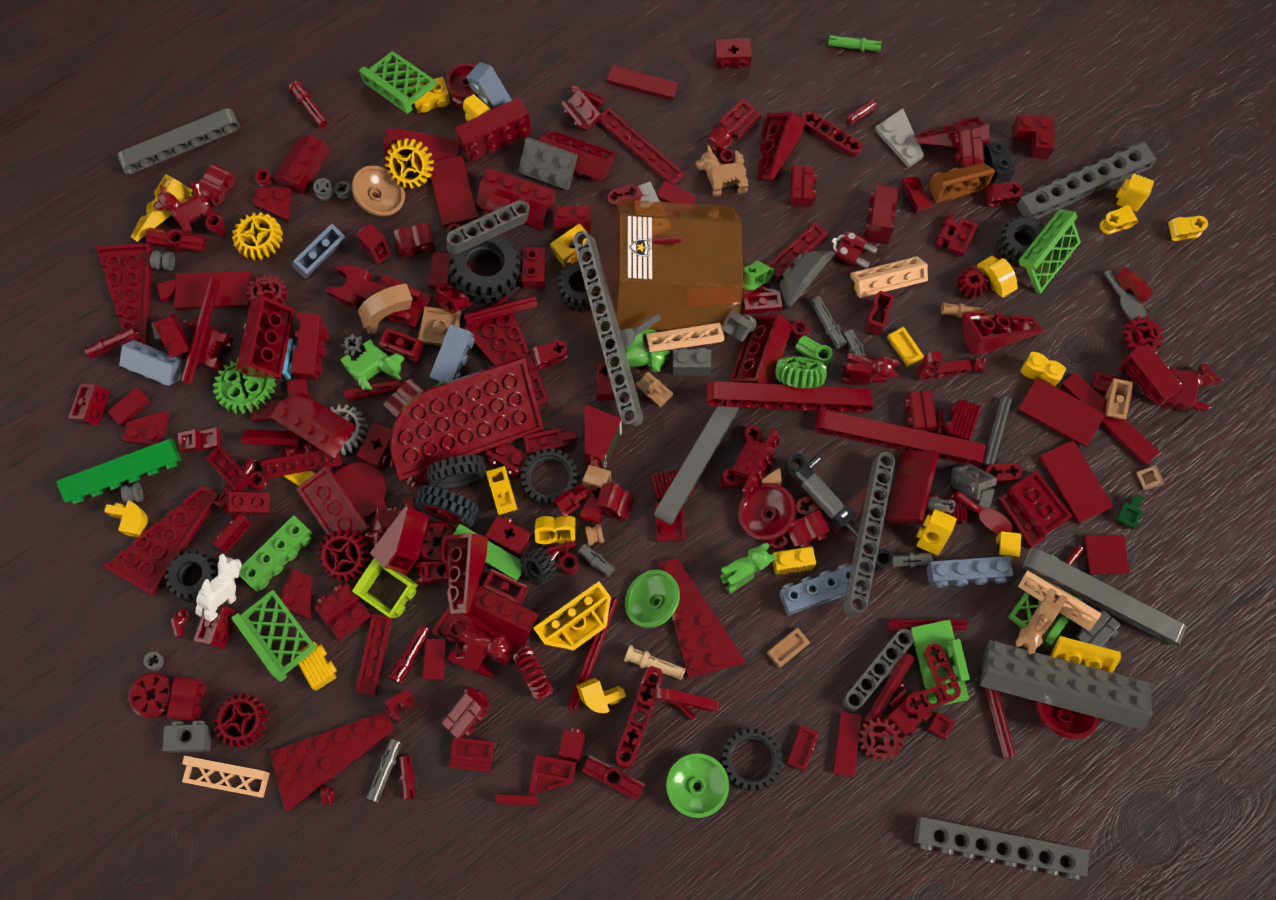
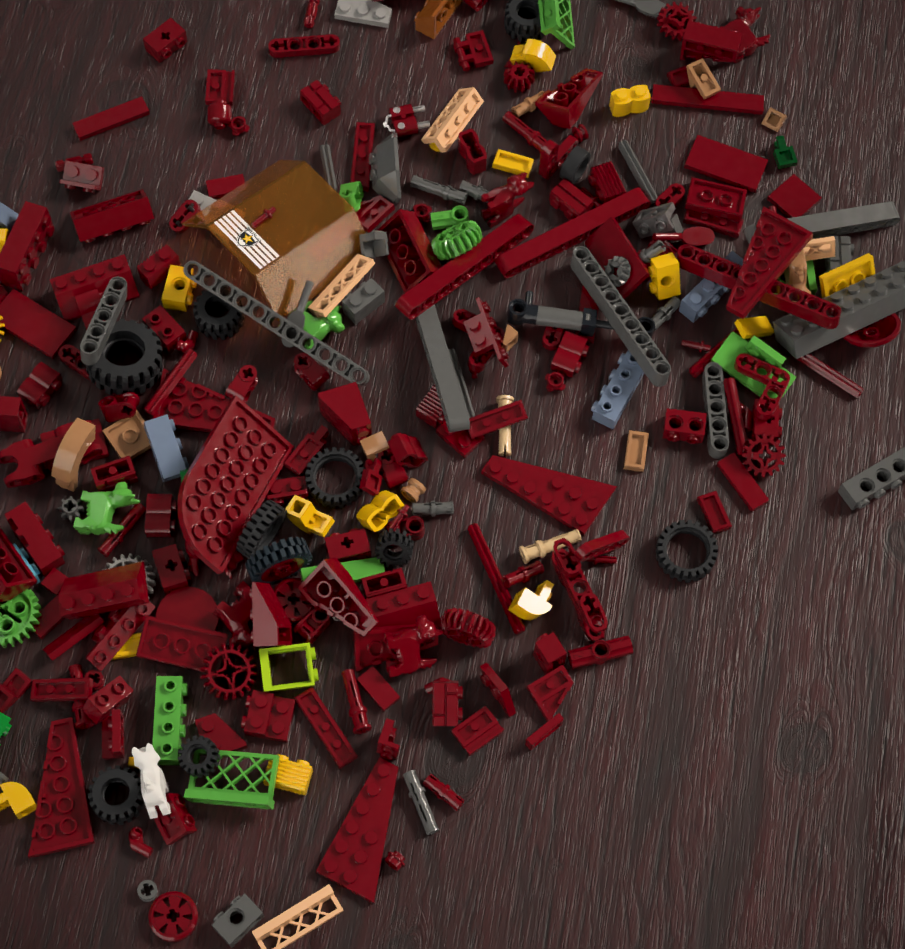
camera: 45 degrees left, 5 degrees down
dark red brick [167,677,206,721] -> none
dark red gear [213,692,270,749] -> none
dark red tile [429,252,450,288] -> none
dark grey plate [518,137,578,190] -> none
yellow wedge [533,581,611,651] -> none
dark red tile [597,107,684,185] -> none
bright green dish [625,570,680,628] -> none
medium nougat hips [635,372,673,408] -> none
bright green dish [666,754,729,818] -> none
medium nougat animal [695,145,748,196] -> none
bright green animal [720,543,777,594] -> none
dark red dish [738,483,796,541] -> none
dark red wedge [758,112,806,181] -> none
yellow brick [772,547,816,576] -> none
dark red wedge [864,185,898,245] -> none
dark red slope [901,177,932,214] -> none
dark red tile [927,712,955,740] -> none
yellow panel [996,531,1021,561] -> none
dark red tile [1018,377,1106,447] -> none
none -> dark red arm [176,330,199,353]
none -> black tyre [178,735,221,778]
none -> dark grey axle [320,144,338,196]
none -> dark grey axle [448,348,475,418]
none -> dark red tile [467,400,528,440]
none -> dark red wing [480,662,516,717]
none -> tan pin [496,395,514,457]
none -> dark red pin [502,111,547,154]
none -> dark red pin [502,561,544,588]
none -> black tyre [560,146,591,184]
none -> dark grey gear [604,256,631,287]
none -> dark red brick [662,408,707,444]
none -> dark red beam [677,244,841,329]
none -> dark red piece [681,339,711,353]
none -> dark red wing [726,206,813,319]
none -> yellow tile [734,316,774,339]

